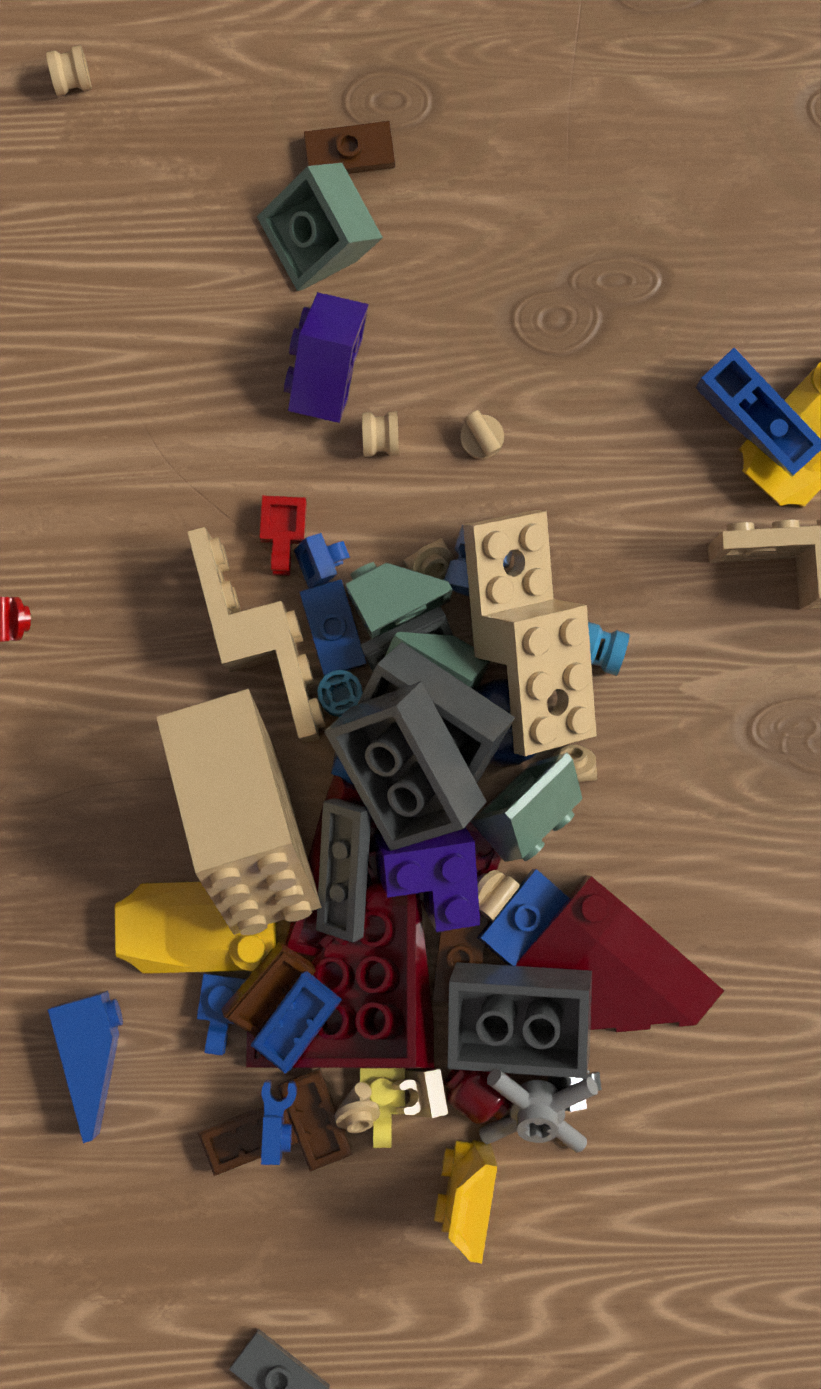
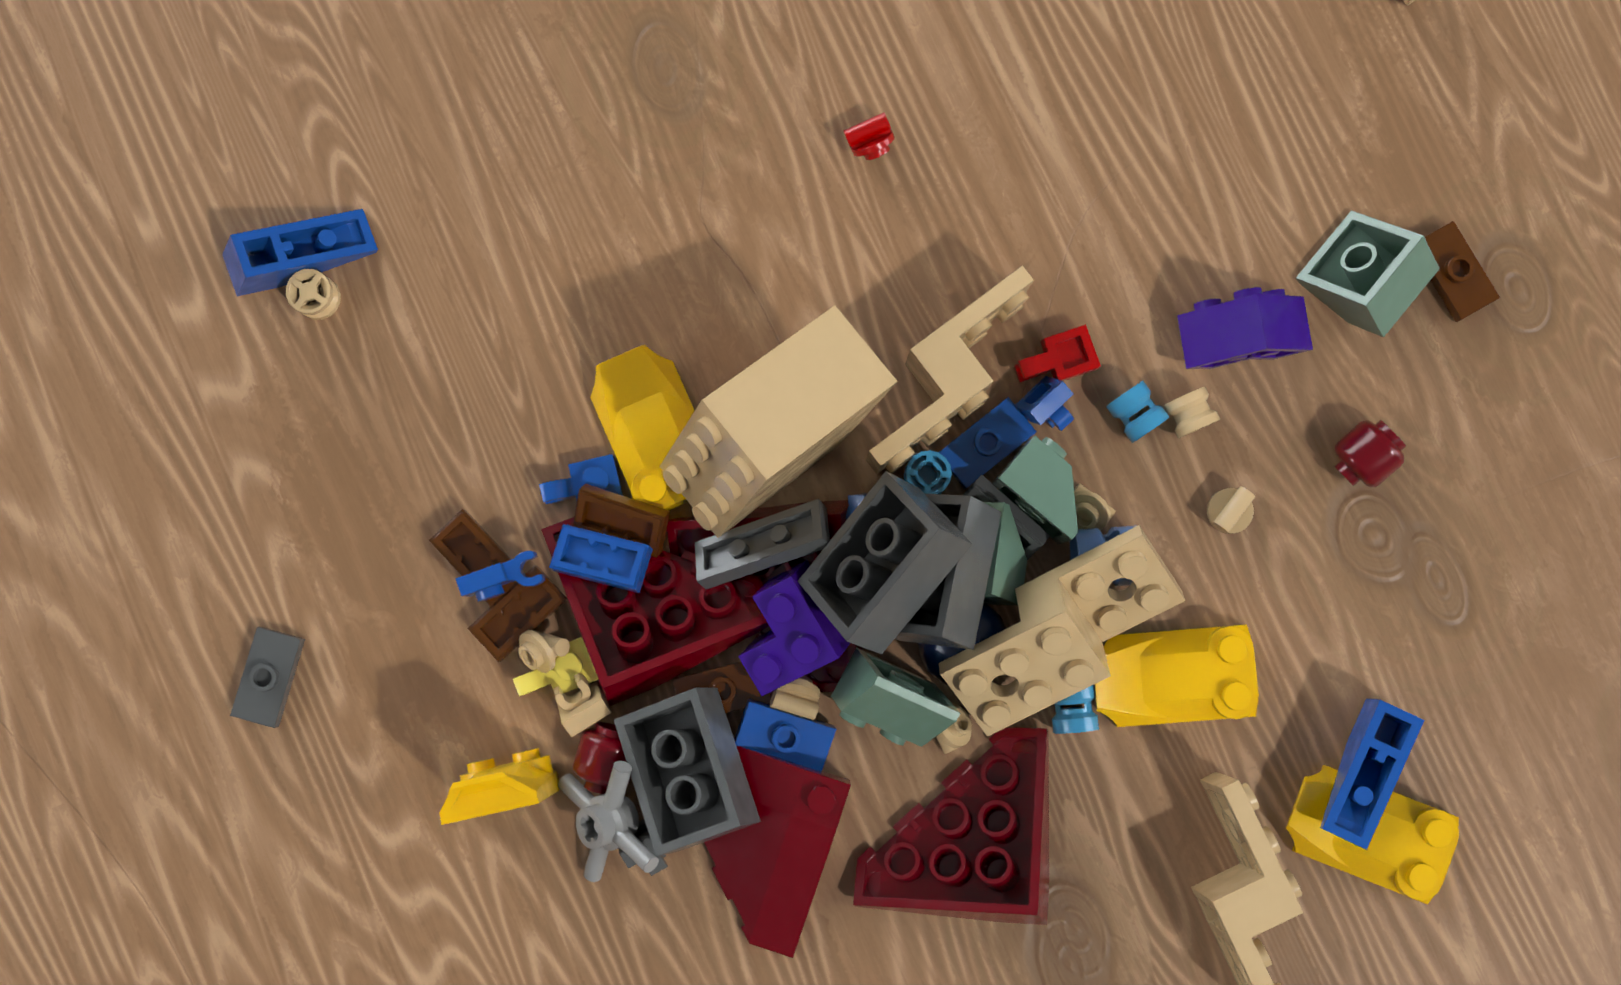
camera: 70 degrees right, 0 degrees up
blue slope [48,991,123,1143] -> none
none -> dark red slope [853,727,1049,925]
none -> yellow slope [1094,625,1259,727]
none -> dark azure wheel [1106,380,1169,443]
none -> dark red head [1334,420,1406,488]

